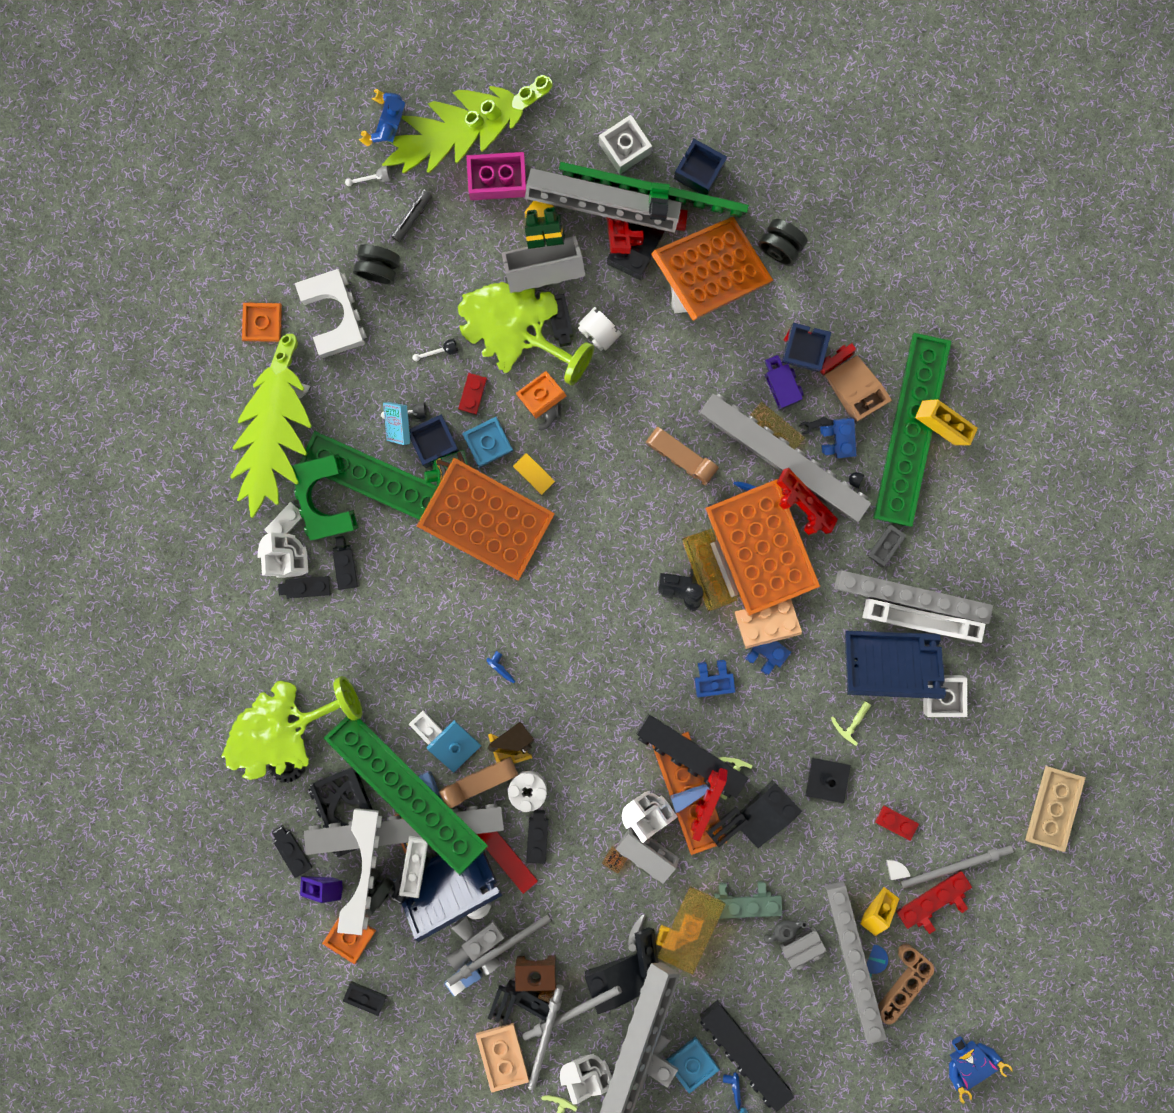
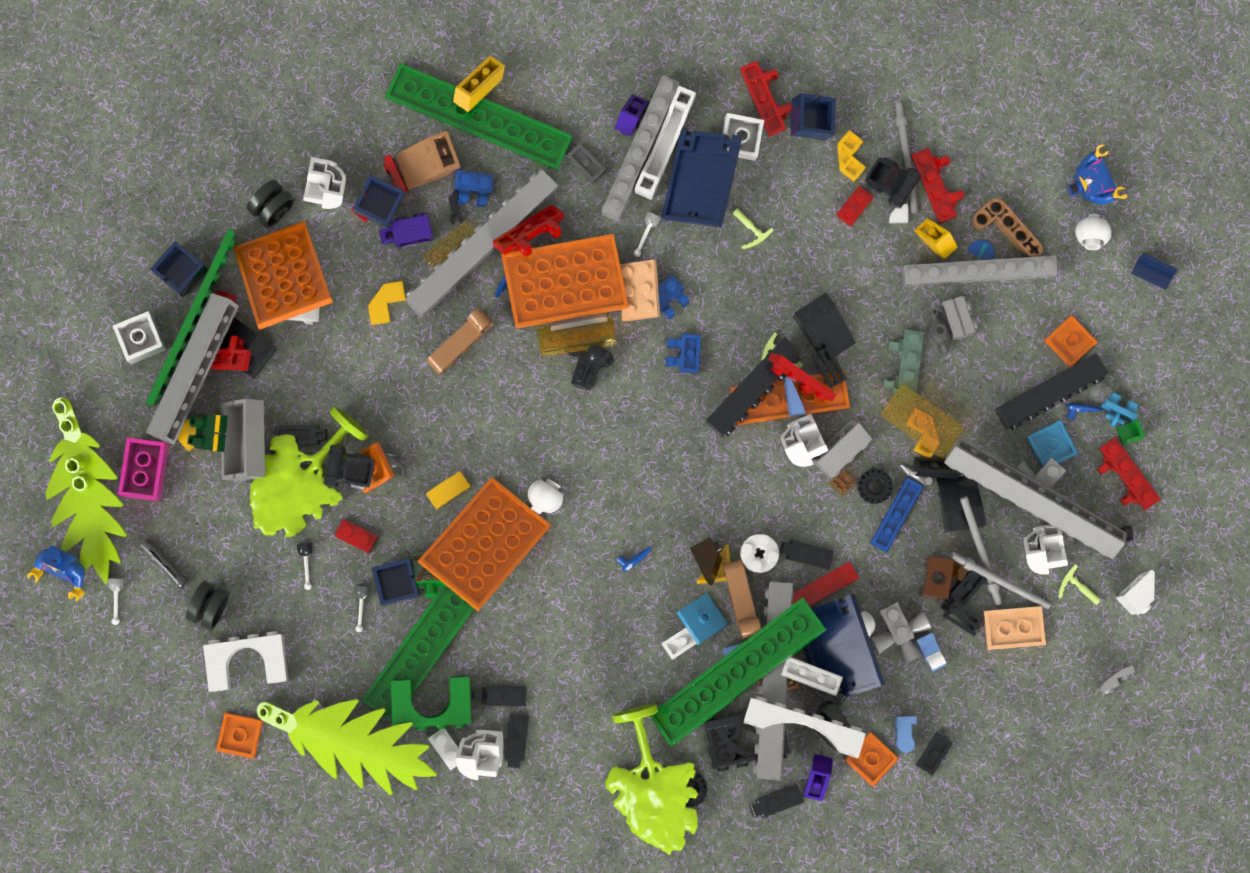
camera: 85 degrees left, 5 degrees down
medium azure tile [383,402,410,445] -> none
light grey bar [446,915,551,987] -> none
dark azure plate [462,417,513,468] -> none
white brick [578,307,622,351] -> none
leg [649,182,670,221] -> none
black tile [805,758,851,803] -> none
black hinge [849,472,864,489] -> none
tan plate [1025,766,1086,852] -> none
none -> white brick [303,157,346,209]
none -> black piece [323,444,375,489]
none -> yellow tile [368,281,406,325]
none -> white plant [528,478,563,515]
none -> dark purple slope [614,94,649,136]
none -> hinge [634,212,661,257]
none -> red hinge [740,61,792,137]
none -> dark blue piece [791,93,836,140]
none -> yellow tile [837,130,866,182]
none -> black tyre [857,469,893,504]
none -> black piece [865,157,922,209]
none -> blue tile [870,477,924,553]
none -> medium blue leg [895,716,917,753]
none -> orange tile [1044,315,1098,368]
none -> white plant [1075,214,1111,250]

